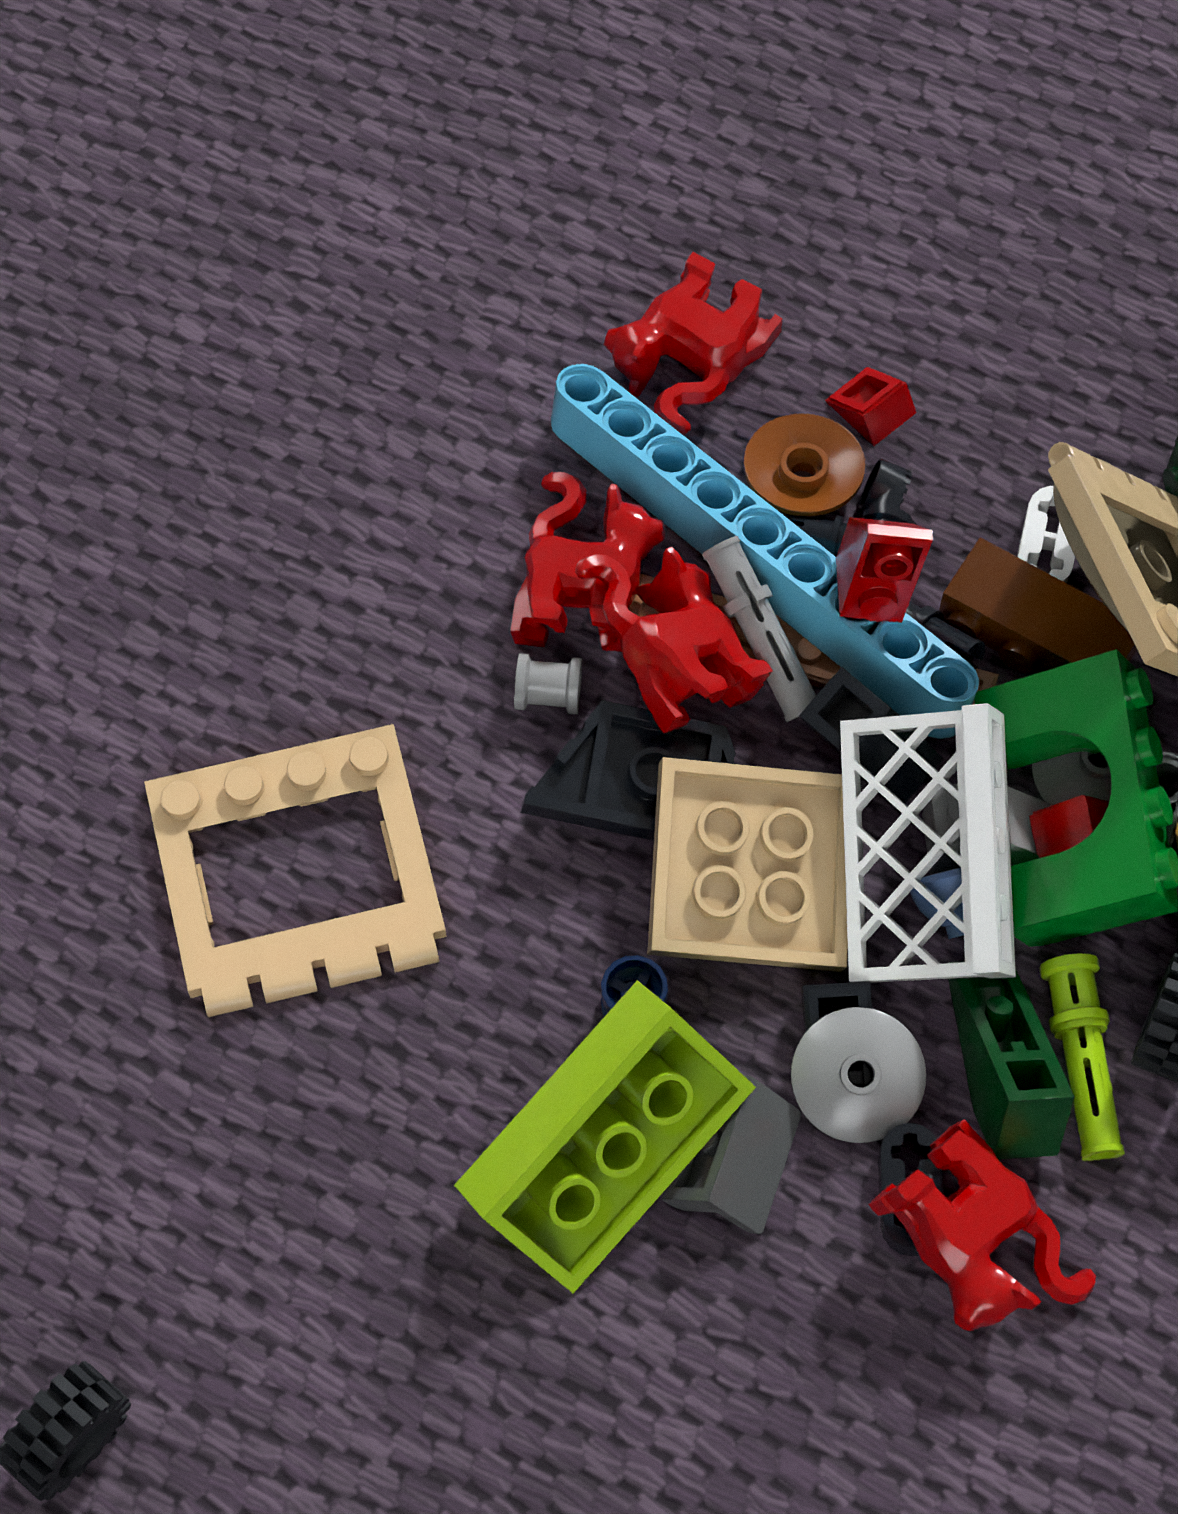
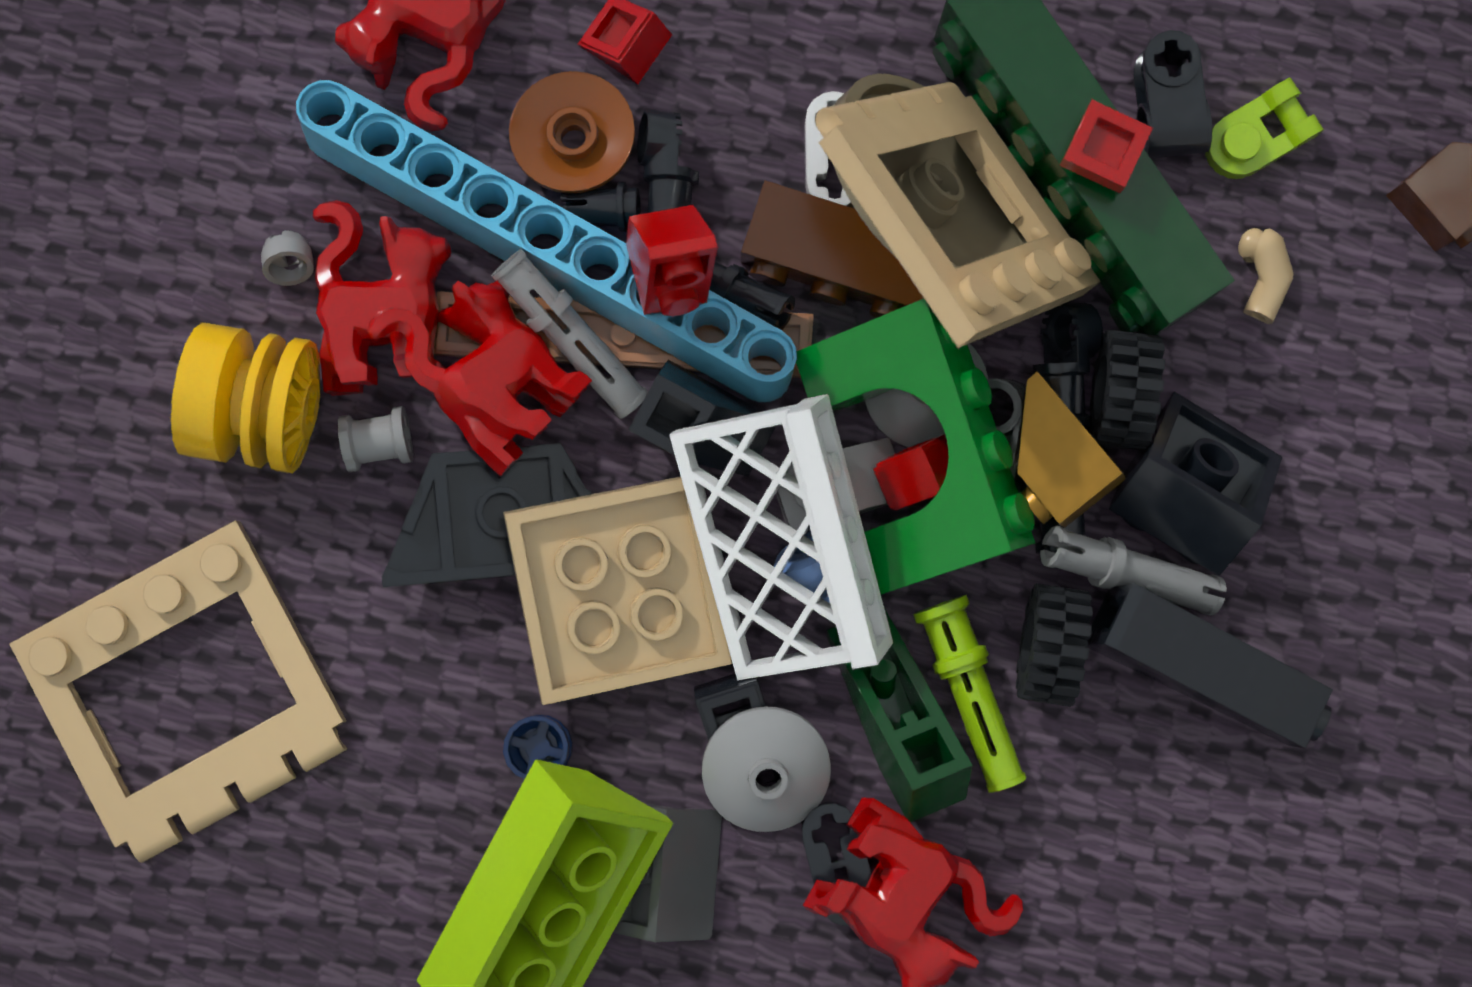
camera: 15 degrees left, 20 degrees up
none -> yellow wheel [171,322,320,474]
none -> light grey hinge [261,230,314,286]

